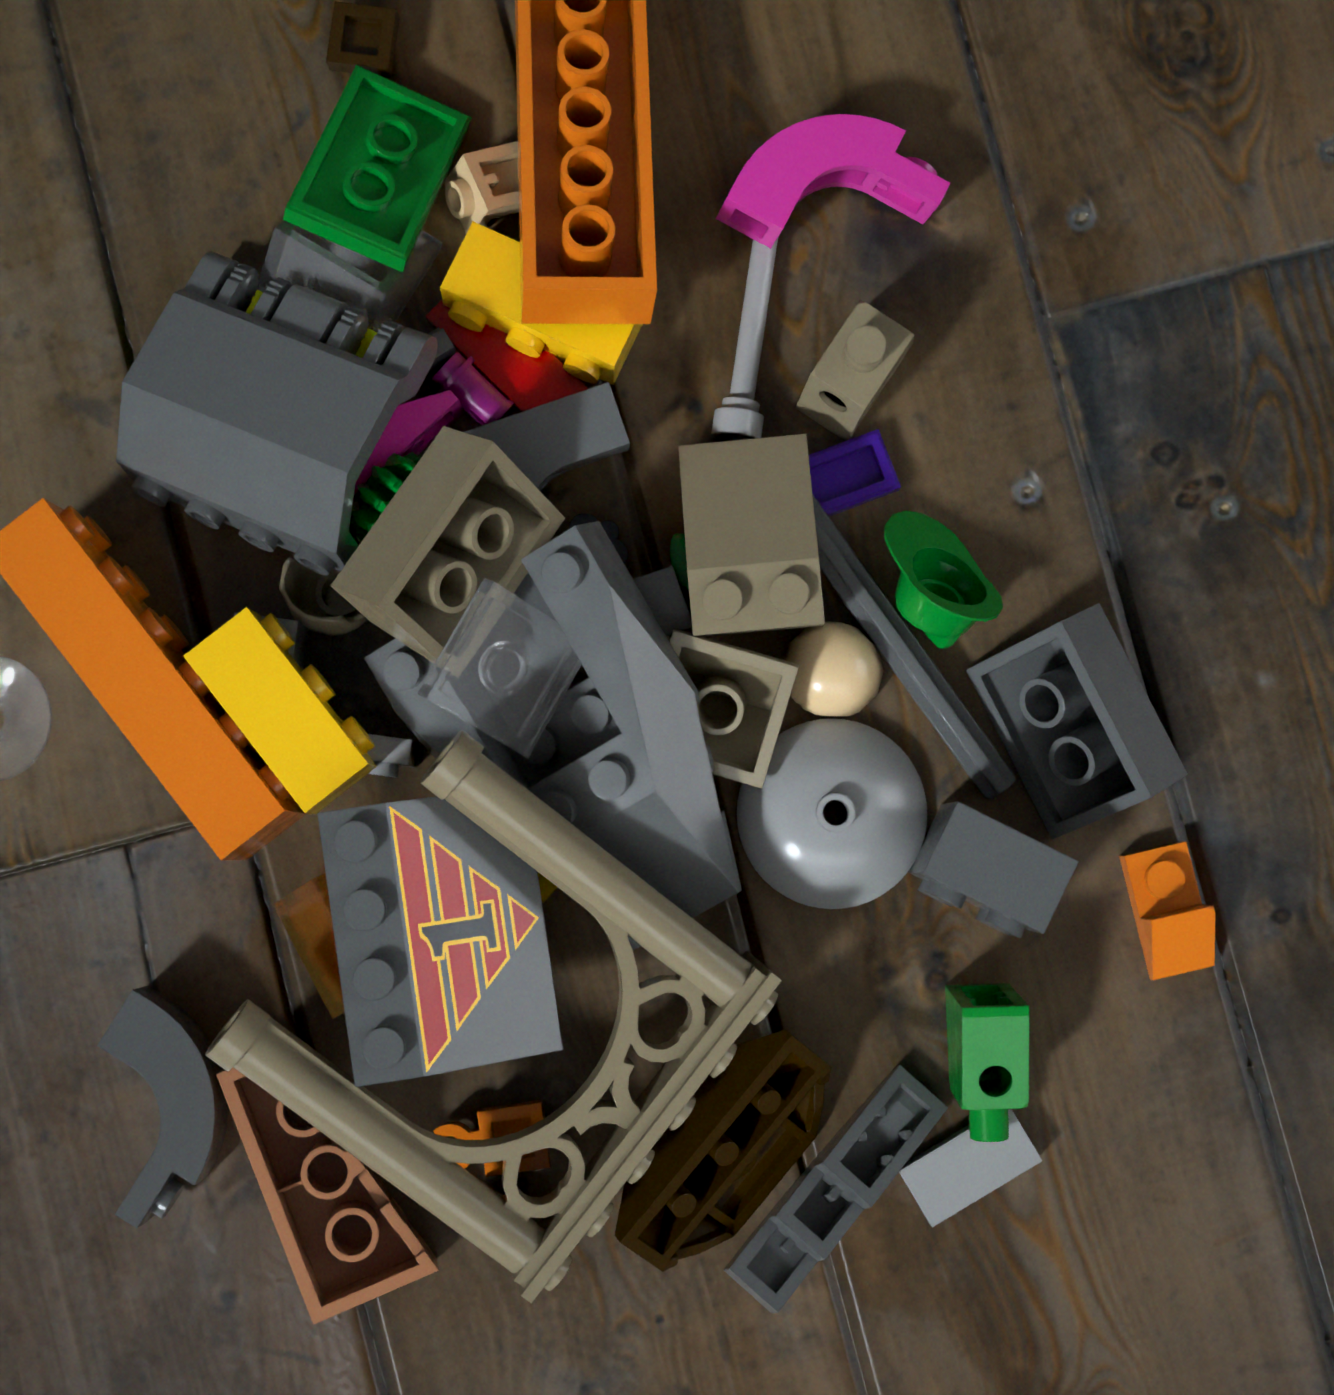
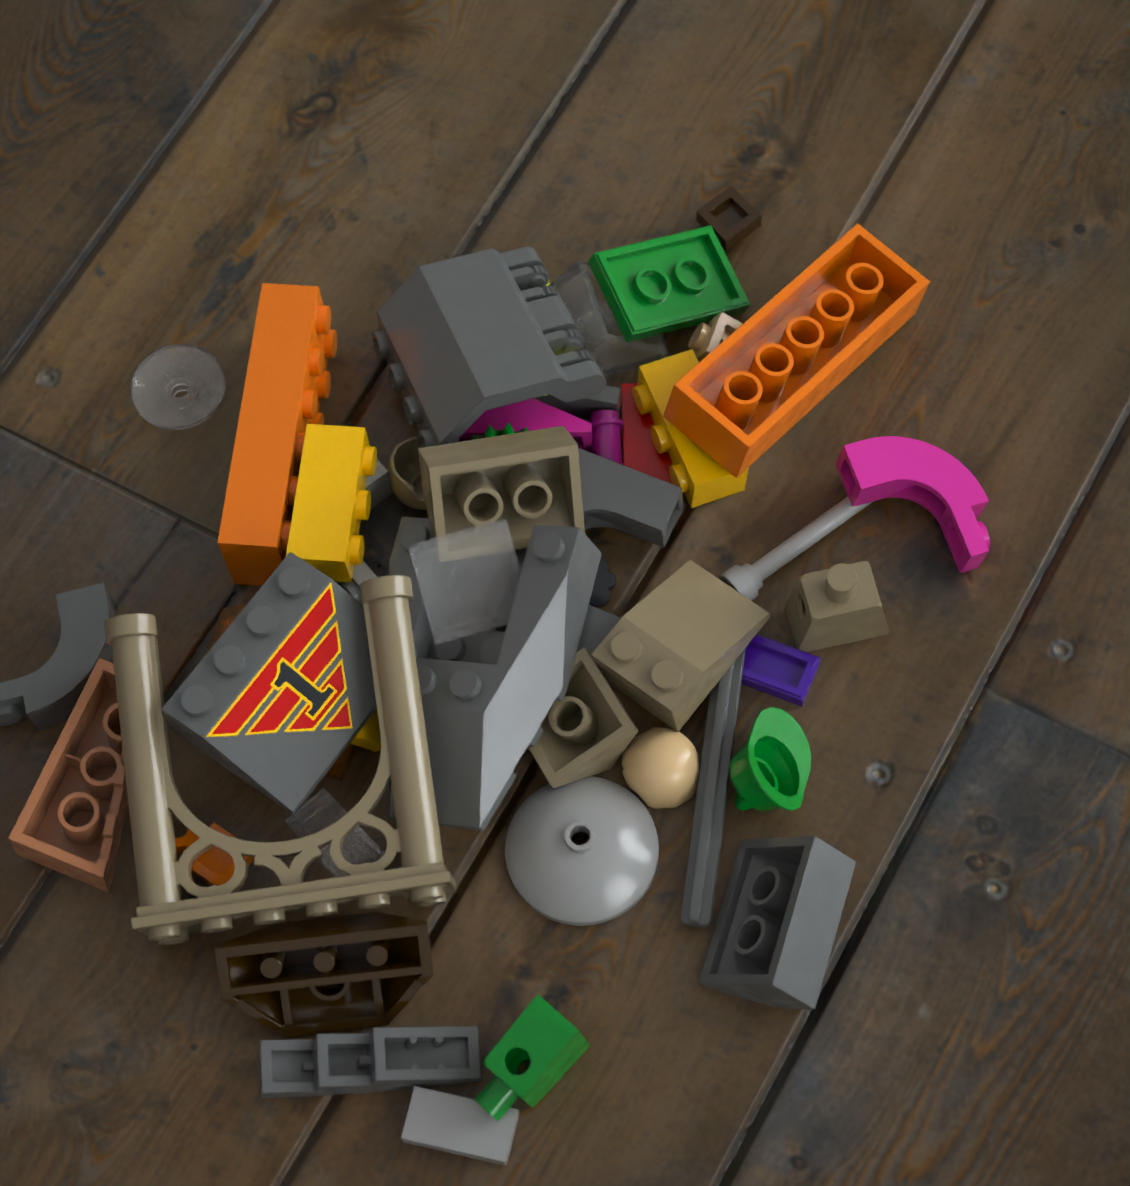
camera: 50 degrees right, 20 degrees down
dark grey brick [908,802,1079,939] -> none
orange slope [1119,841,1216,980] -> none
none -> clear tile [285,788,384,878]

